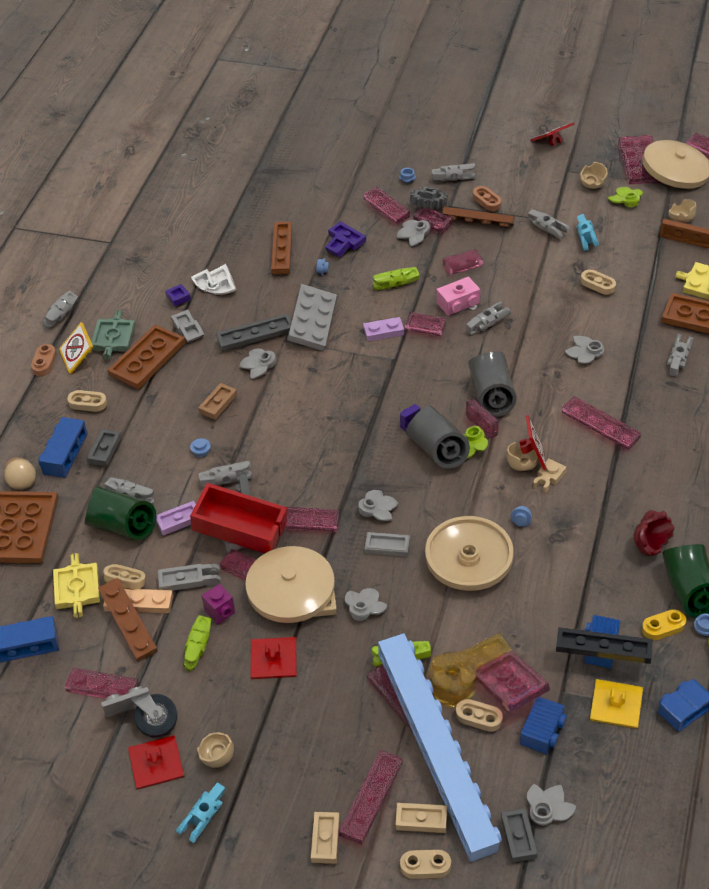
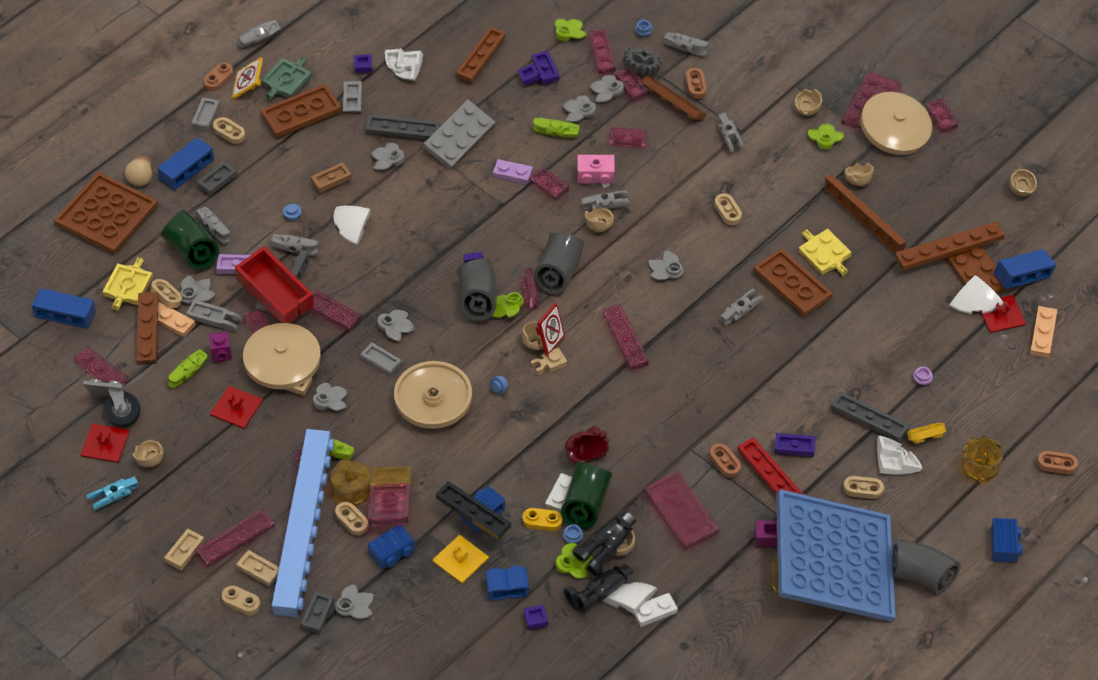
camera: 25 degrees right, 5 degrees up
medium blue plate [316,258,329,276] -> none
red piece [530,122,575,146] -> none
medium azure hinge [576,214,599,251] -> none
none -> light grey plate [180,276,215,304]
none -> light grey tile [191,98,220,131]
none -> white brick [334,206,370,245]
none -> white plate [545,473,571,513]
none -> lime plate [555,19,587,41]
none -> light grey plate [562,96,596,122]
none -> tan hair [585,208,614,232]

